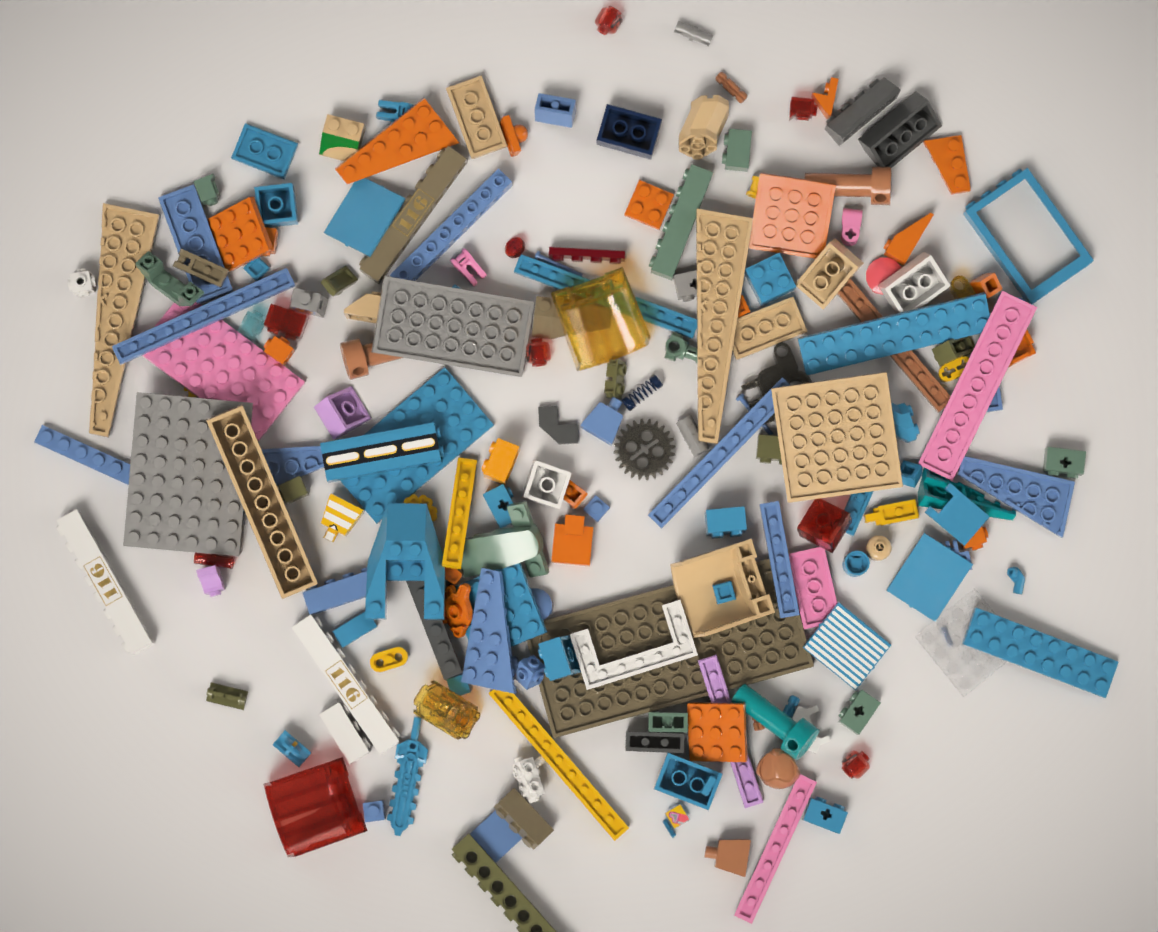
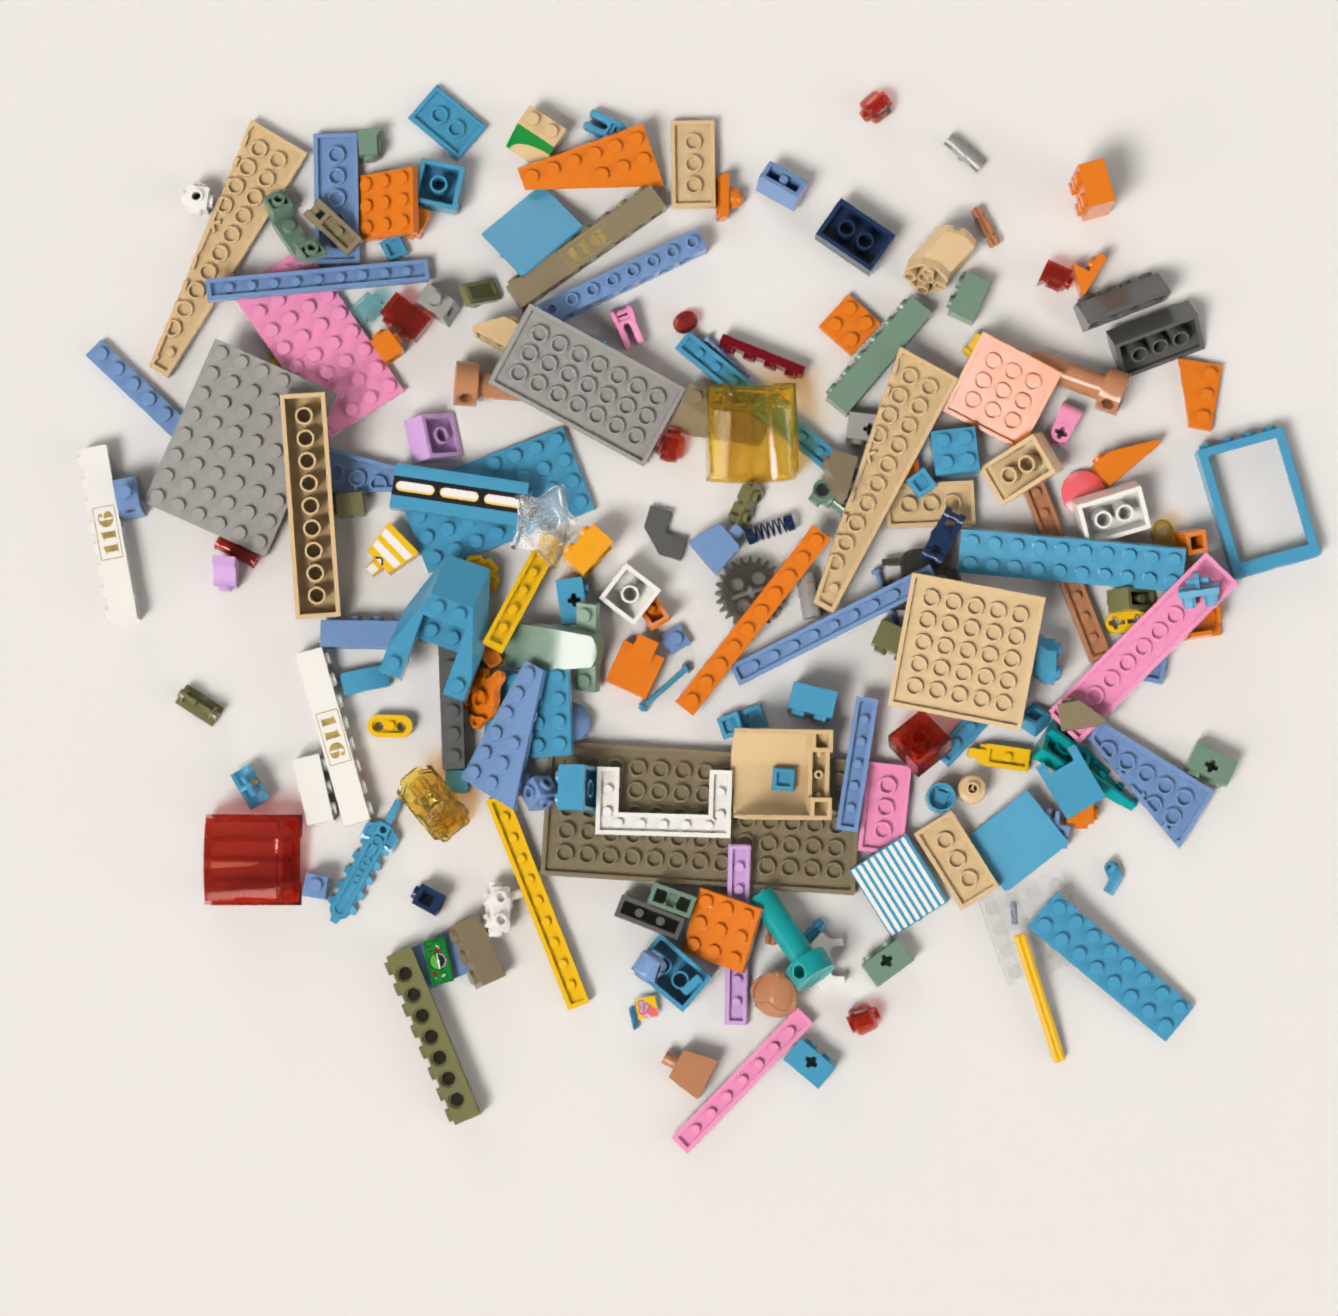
camera: 20 degrees right, 0 degrees up
none -> medium blue torso [112,475,146,521]
none -> dark blue brick [411,883,447,917]
none -> tile [422,937,454,986]
none -> clear plate [511,484,585,568]
none -> medium blue head [633,948,667,984]
none -> dark azure axle [638,664,690,712]
none -> orange plate [675,525,831,716]
none -> dark azure slope [717,704,769,740]
none -> dark tan slope [821,449,858,504]
none -> dark azure plate [905,468,937,499]
none -> tan plate [914,810,1000,910]
none -> dark blue plate [920,506,967,567]
none -> yellow axle [1014,933,1065,1063]
none -> dark tan slope [1057,697,1108,732]
none -> orange brick [1068,158,1116,222]
none -> dark azure hips [1178,571,1220,609]

